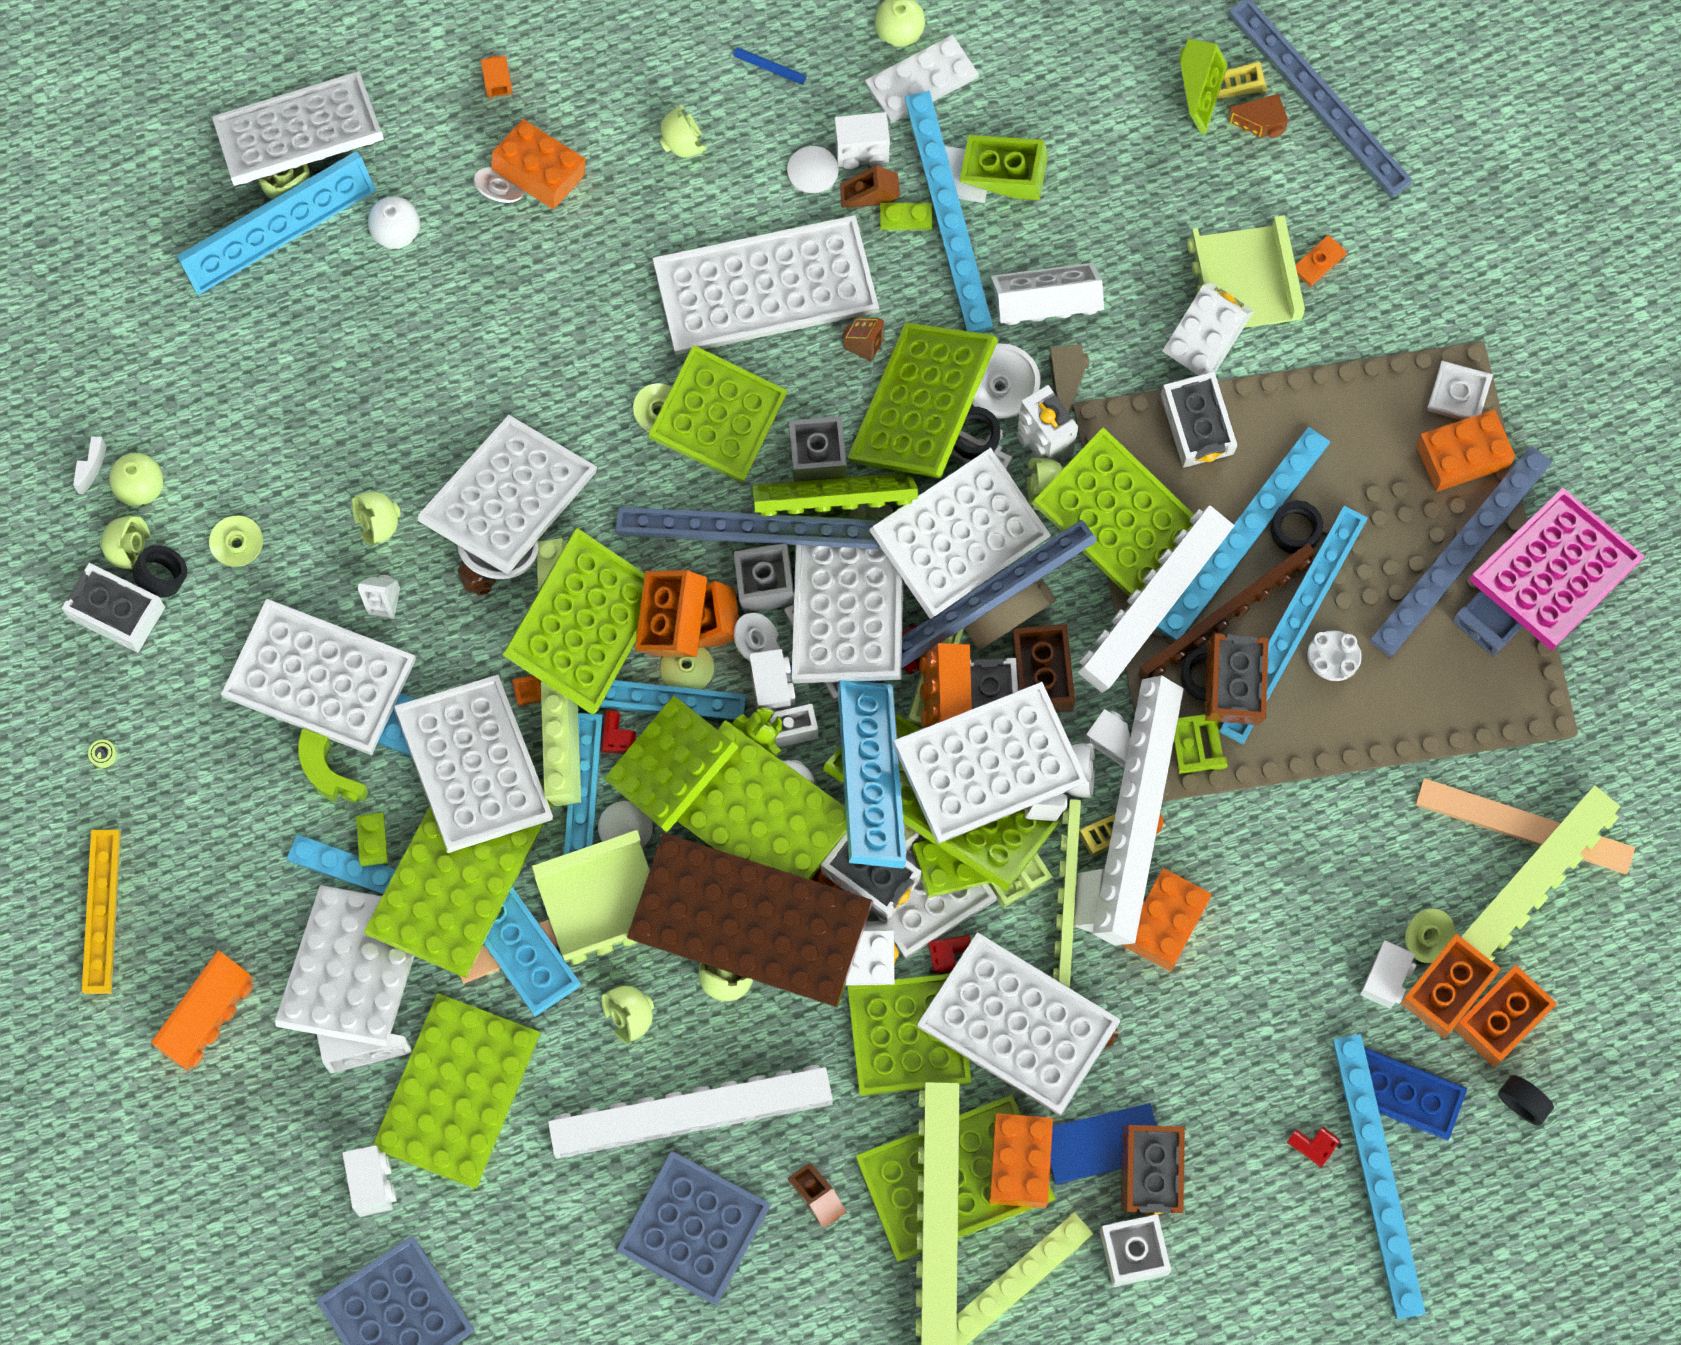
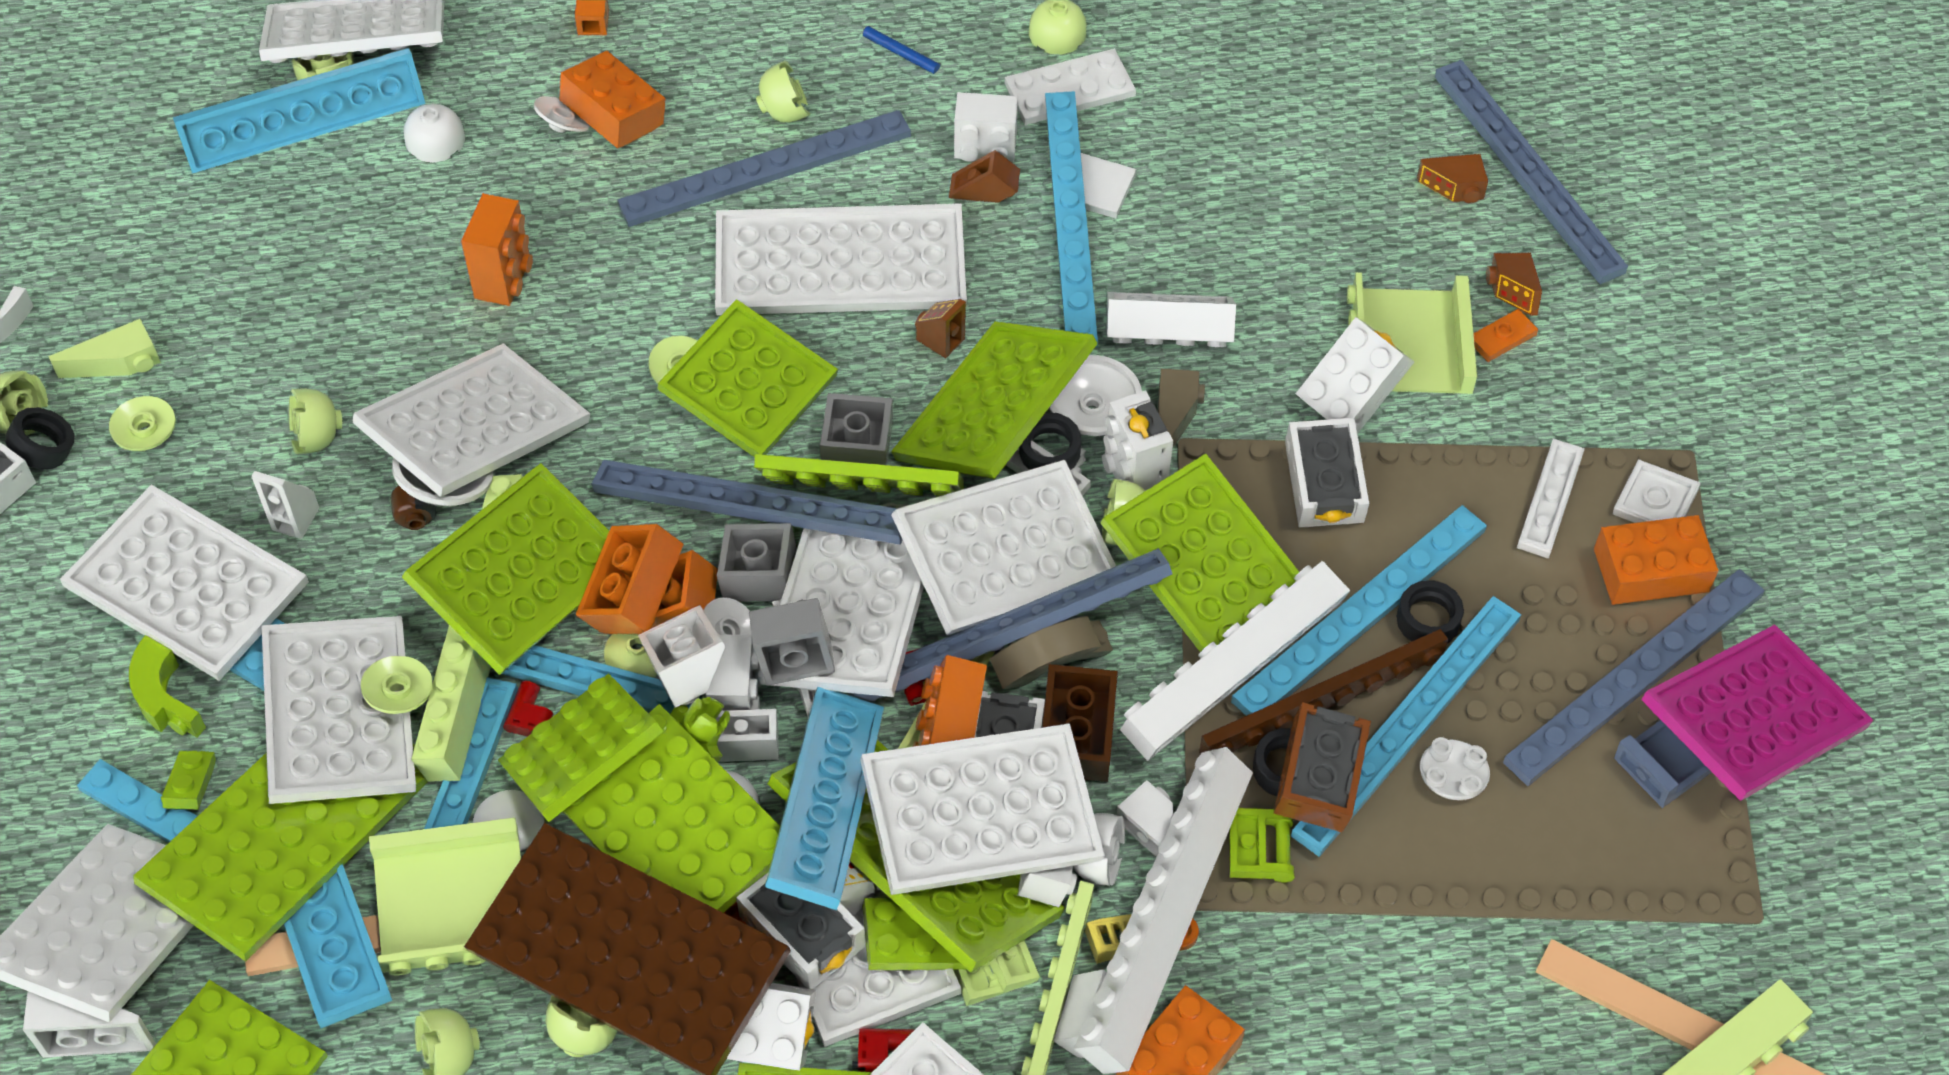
camera: 10 degrees right, 15 degrees down
yellowish green cylinder [109,453,163,506] -> none
orange tile [512,675,541,707] -> none
white dish [787,146,839,193] -> none
lime plate [880,203,932,230] -> none
lime slope [959,135,1048,201] -> none
lime slope [1179,39,1228,135] -> none
light yellow slope [1218,61,1267,98] -> none
none -> yellowish green slope [48,319,161,378]
none -> yellowish green dish [361,656,432,714]
none -> orange brick [461,193,533,306]
none -> sand blue plate [617,110,911,227]
none -> white slope [638,605,725,708]
none -> light grey brick [749,598,835,686]
none -> dark orange slope [1486,253,1542,316]
none -> white tile [1517,438,1585,558]

